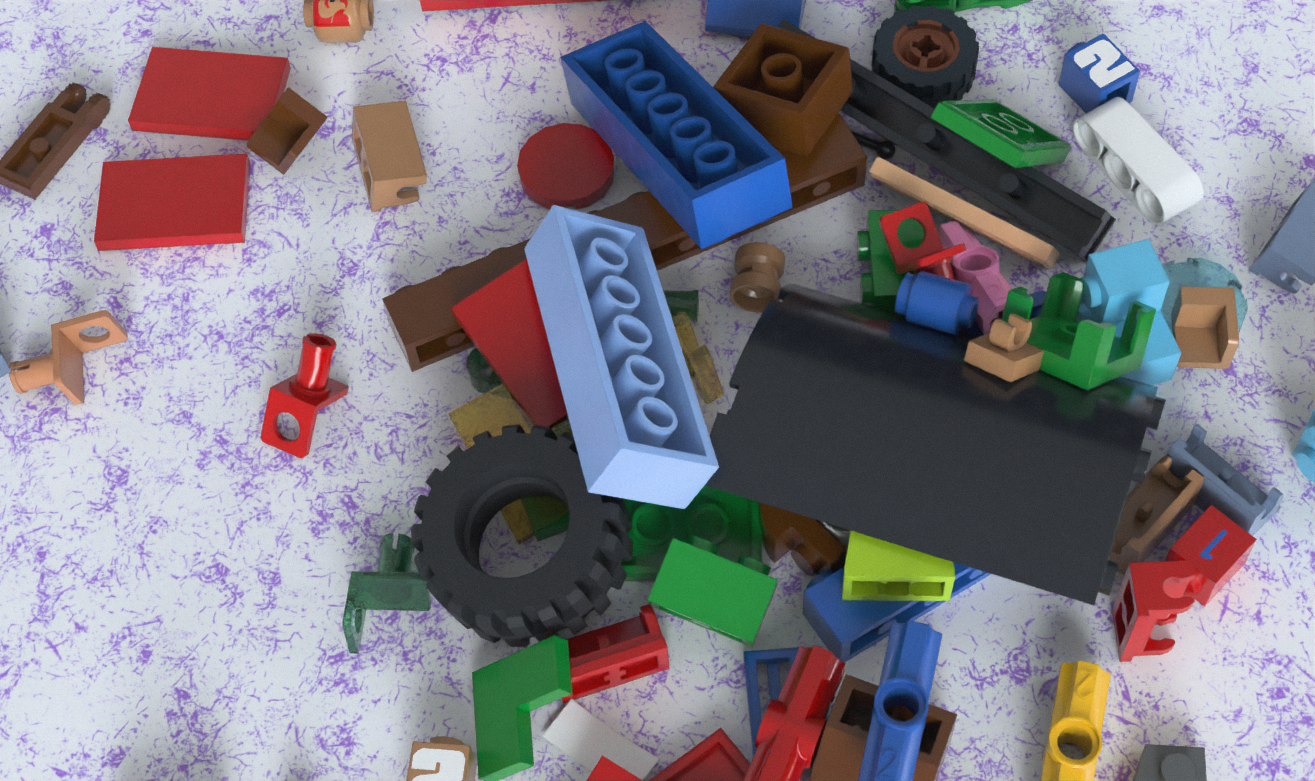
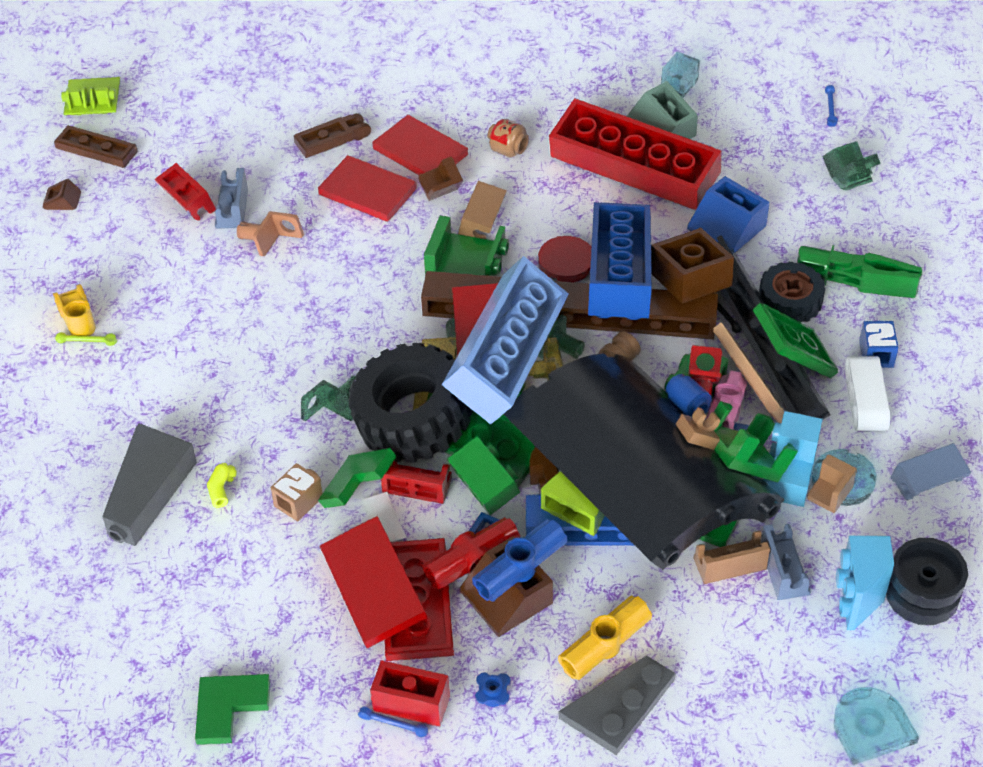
camera: 30 degrees right, 10 degrees down
red bracket [261,333,349,458] -> none
red hinge [1112,560,1196,662] -> none
red brick [1165,505,1257,607] -> none
none -> green panel [424,215,509,276]

